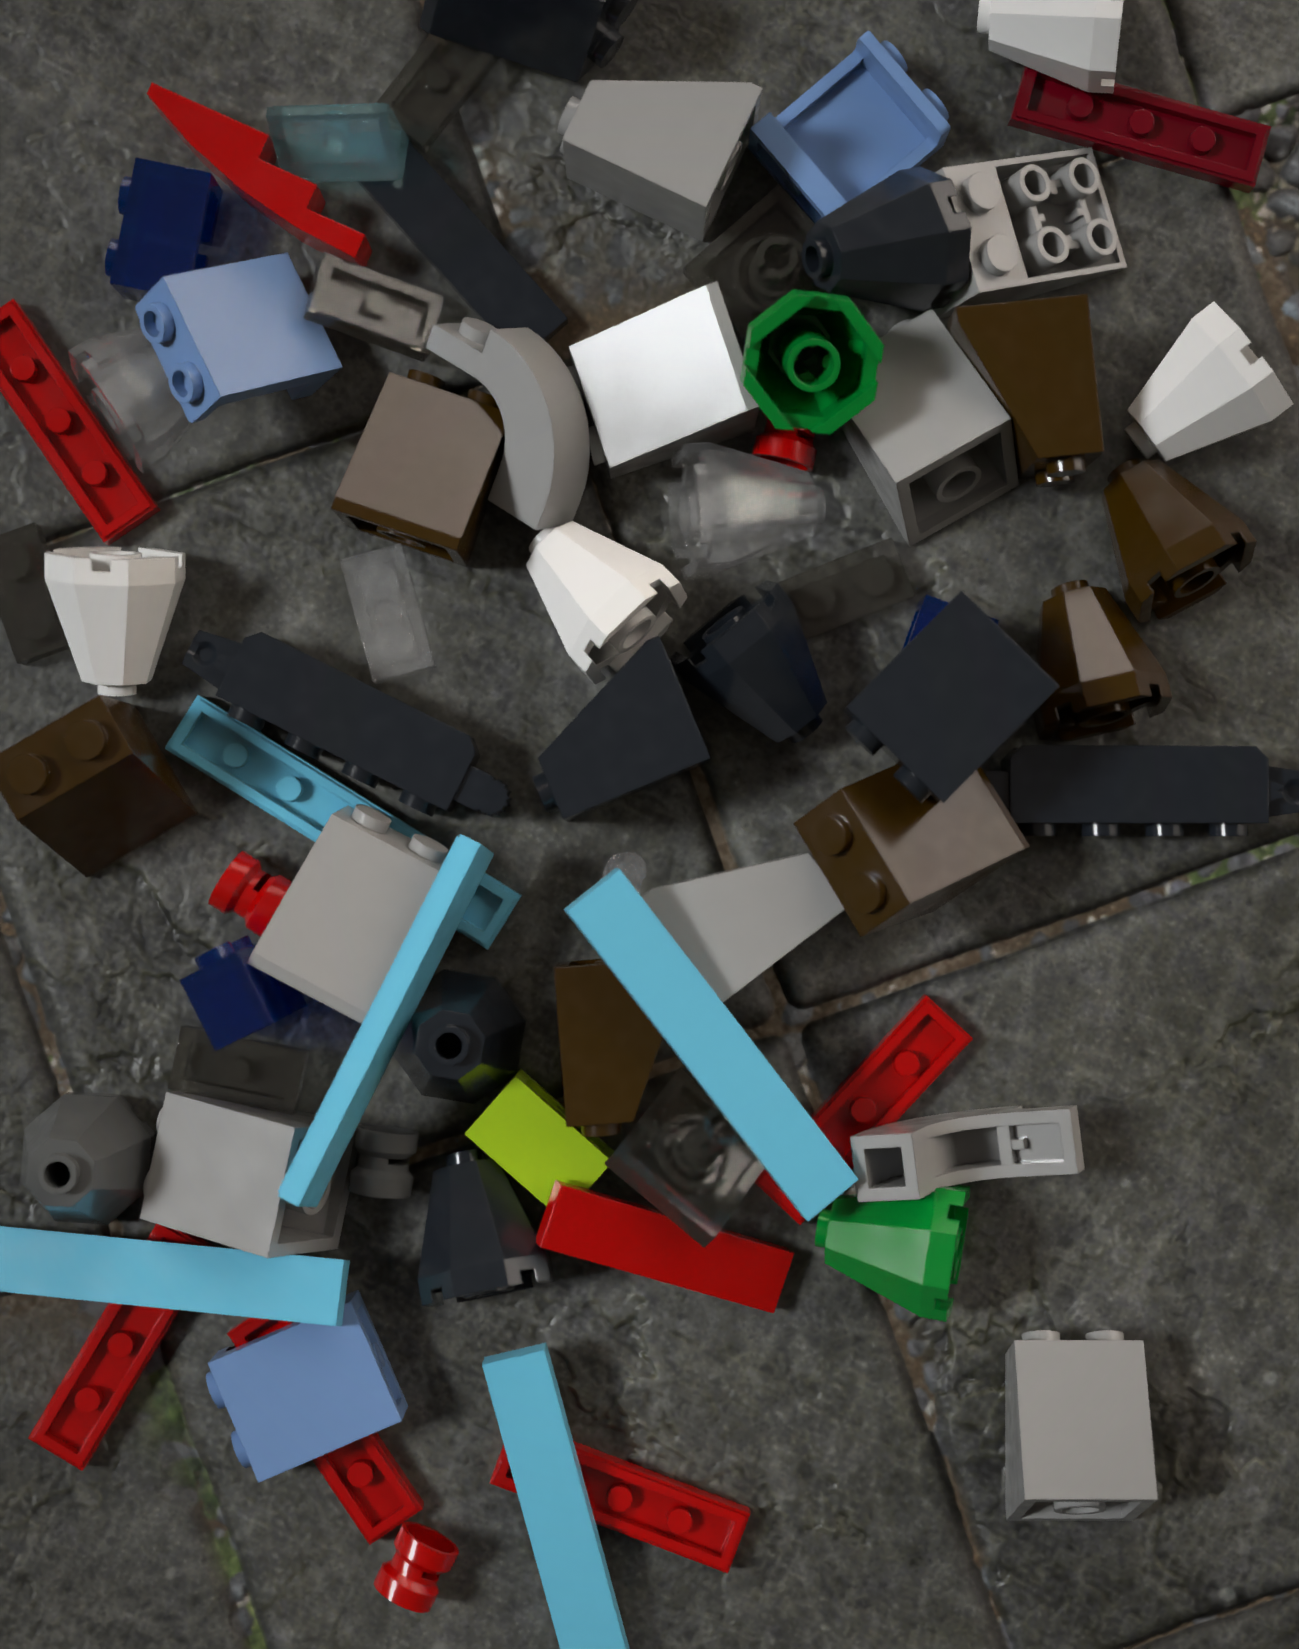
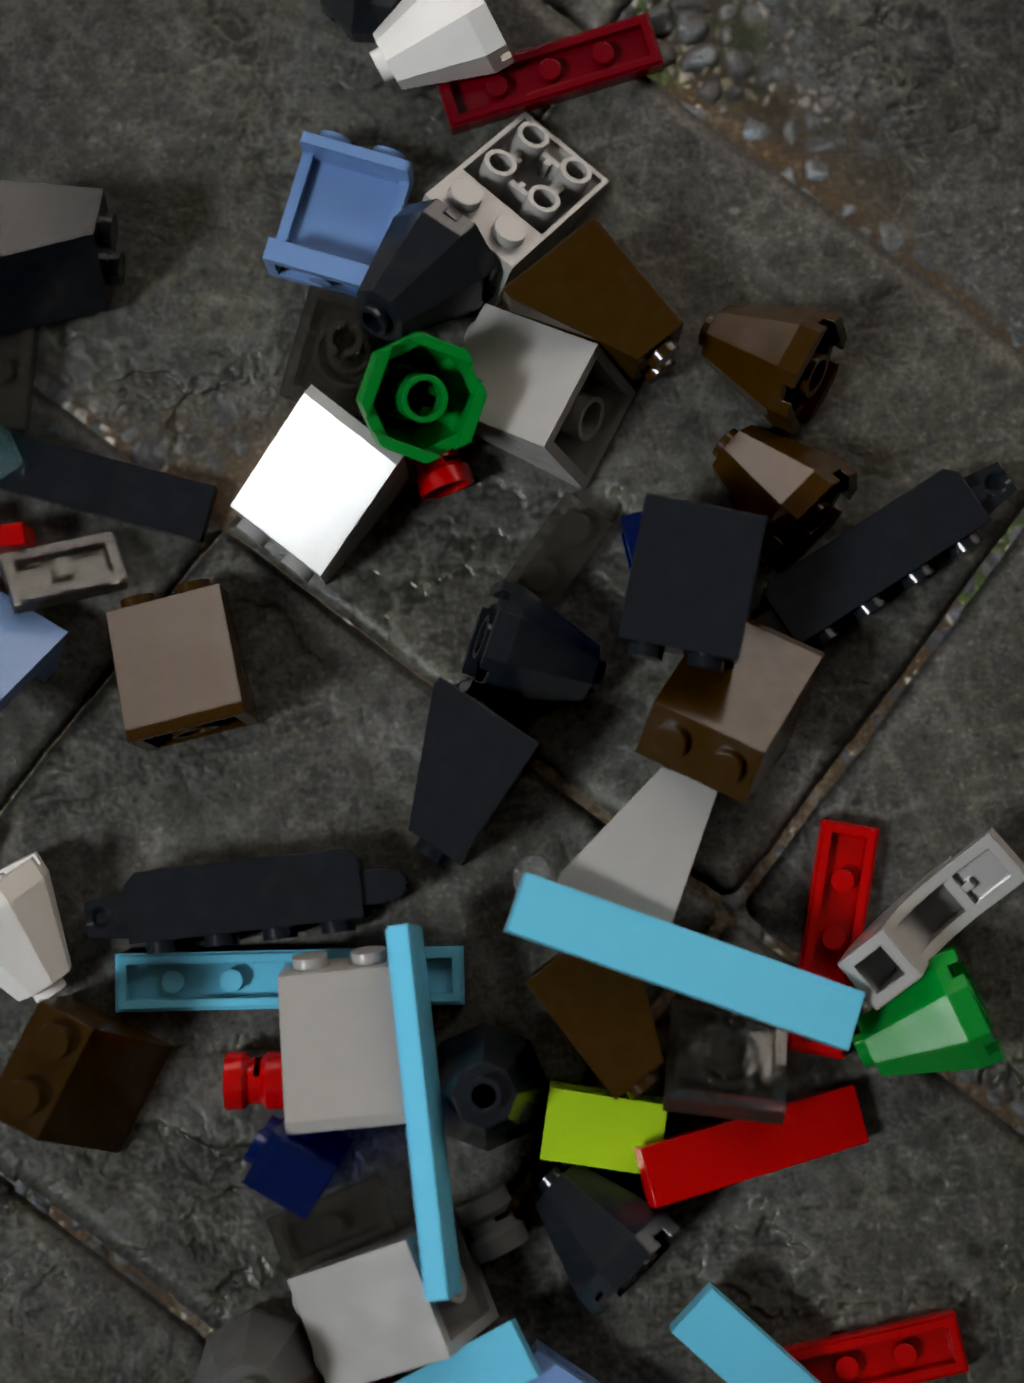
camera: 25 degrees left, 5 degrees down
clear plate [340,543,436,684] -> none
light grey arch [426,317,590,530] -> none
white cone [526,521,688,684] -> none
light grey slope [557,80,762,242] -> none
clear cone [667,442,826,580] -> none
white cone [1124,301,1293,462] -> none

